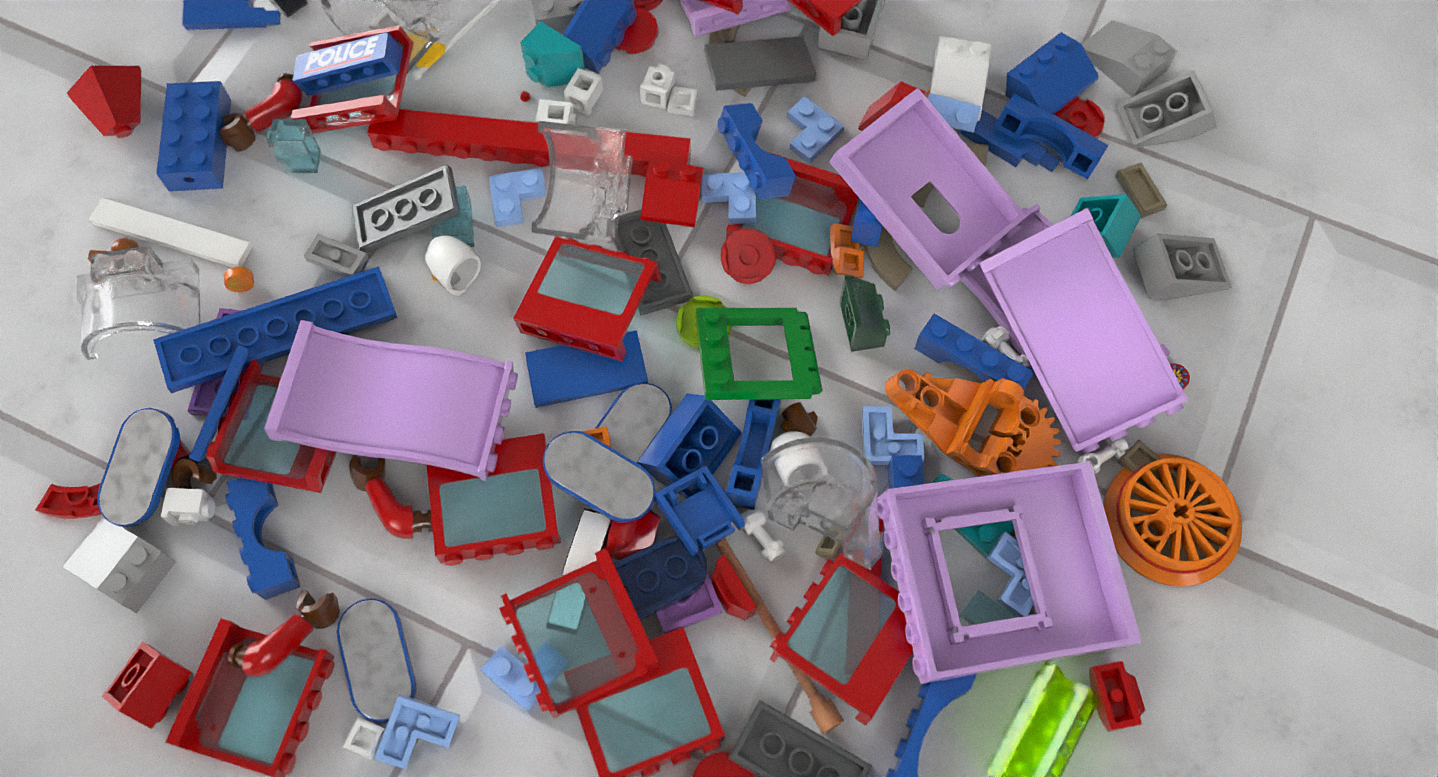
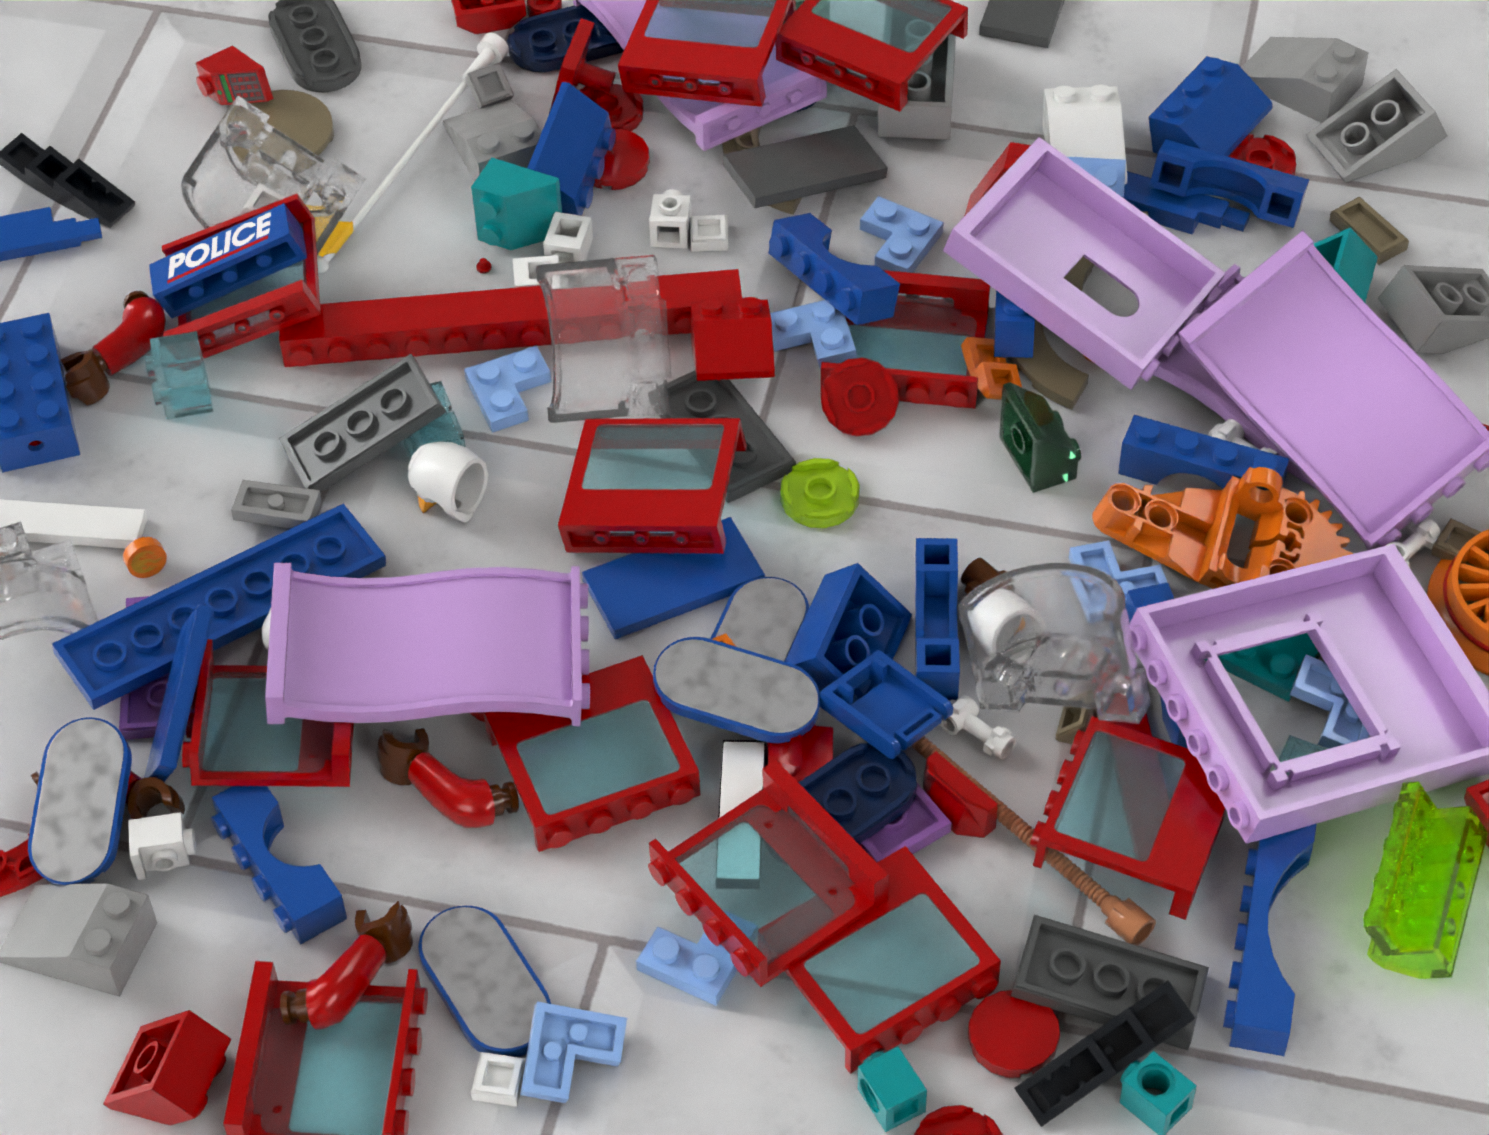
camera: 10 degrees left, 15 degrees down
green hinge [695,308,823,400] -> none

